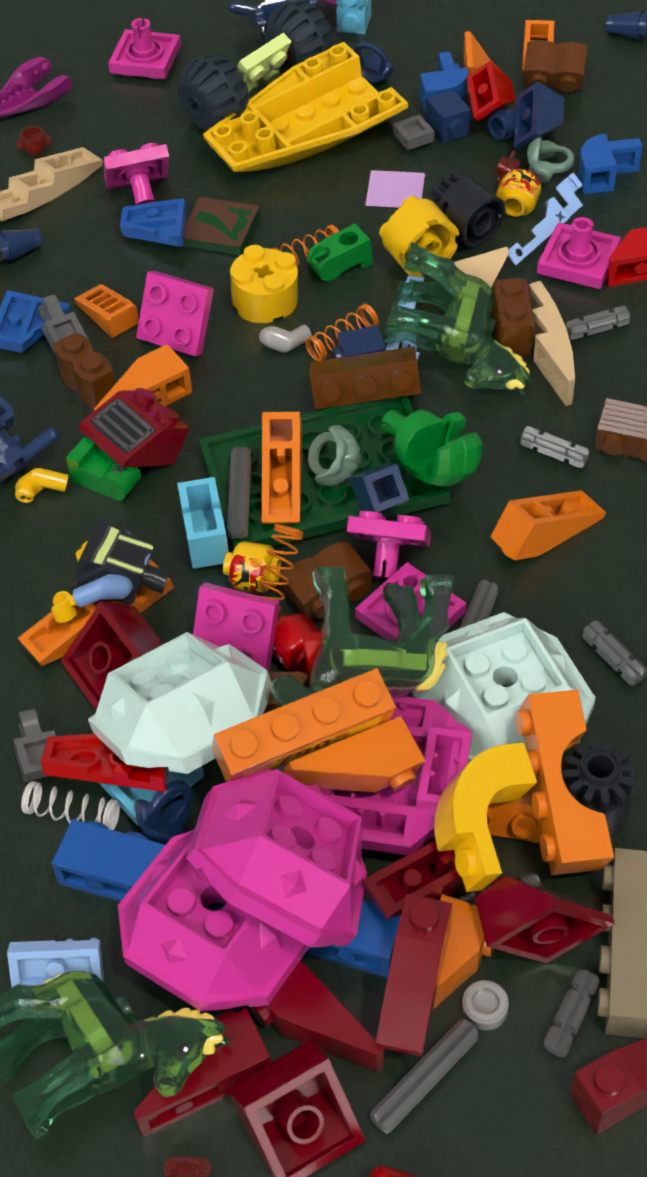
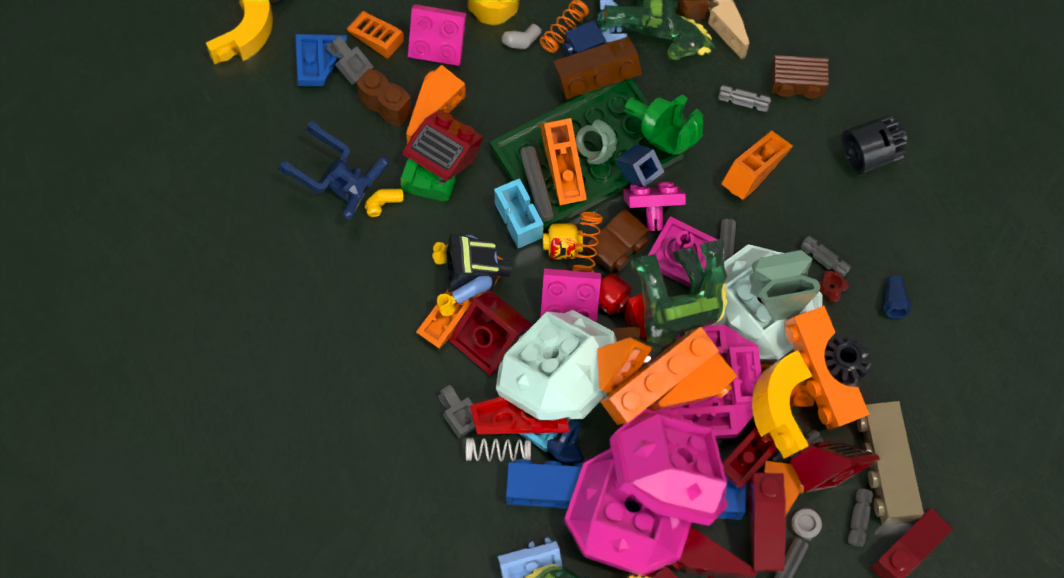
camera: 20 degrees left, 15 degrees up
none -> orange slope [597,337,652,394]
none -> sand green piece [749,250,820,321]
none -> clear red plate [819,271,849,302]

